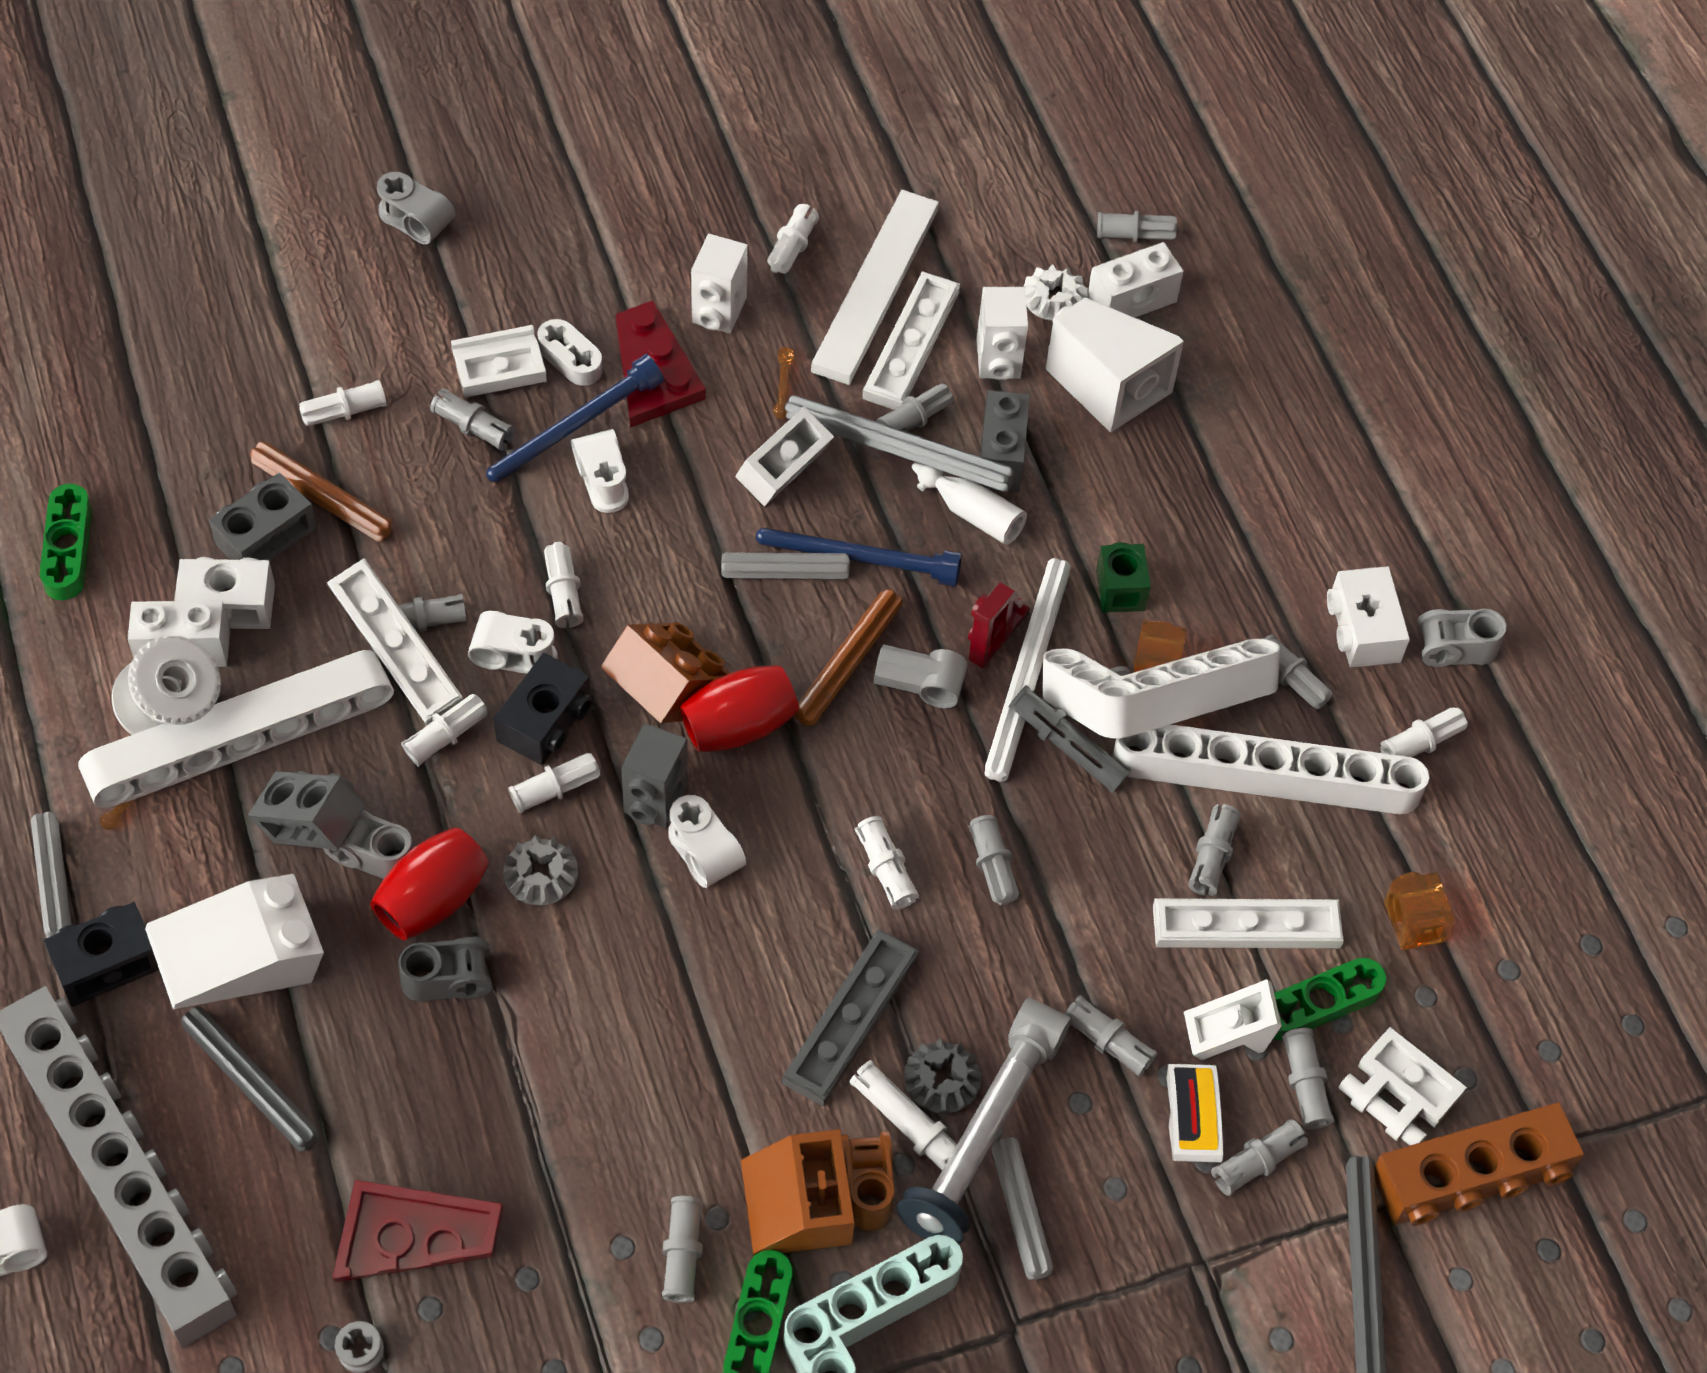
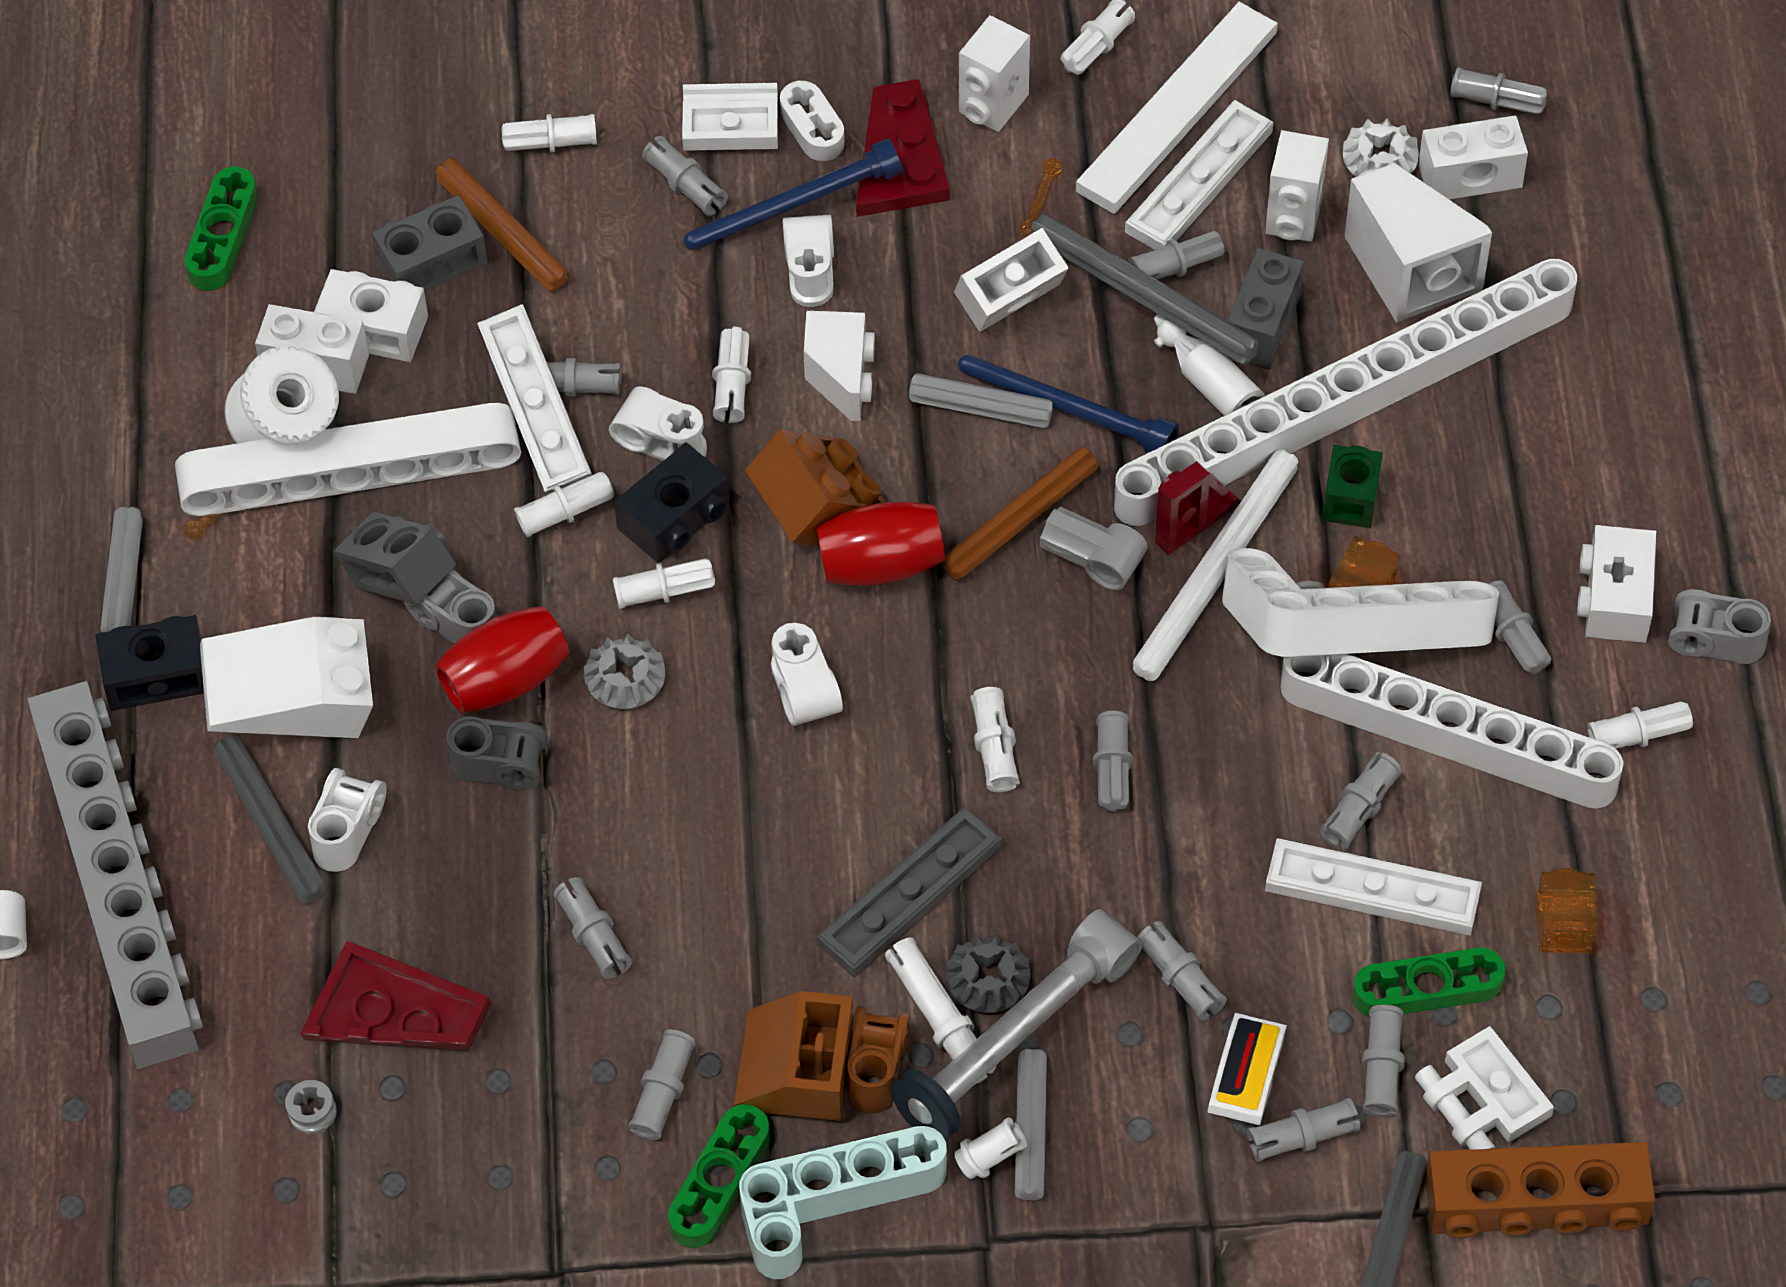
camera: 20 degrees right, 0 degrees up
dark grey brick [621,723,688,828] -> none
dark grey pin [1008,685,1131,793] -> none
white slope [1184,980,1281,1060] -> none
none -> white piece [308,768,387,872]
none -> light grey pin [553,877,632,979]
none -> white slope [804,311,875,421]
none -> white pin [955,1117,1027,1179]
none -> white beam [1114,259,1577,526]

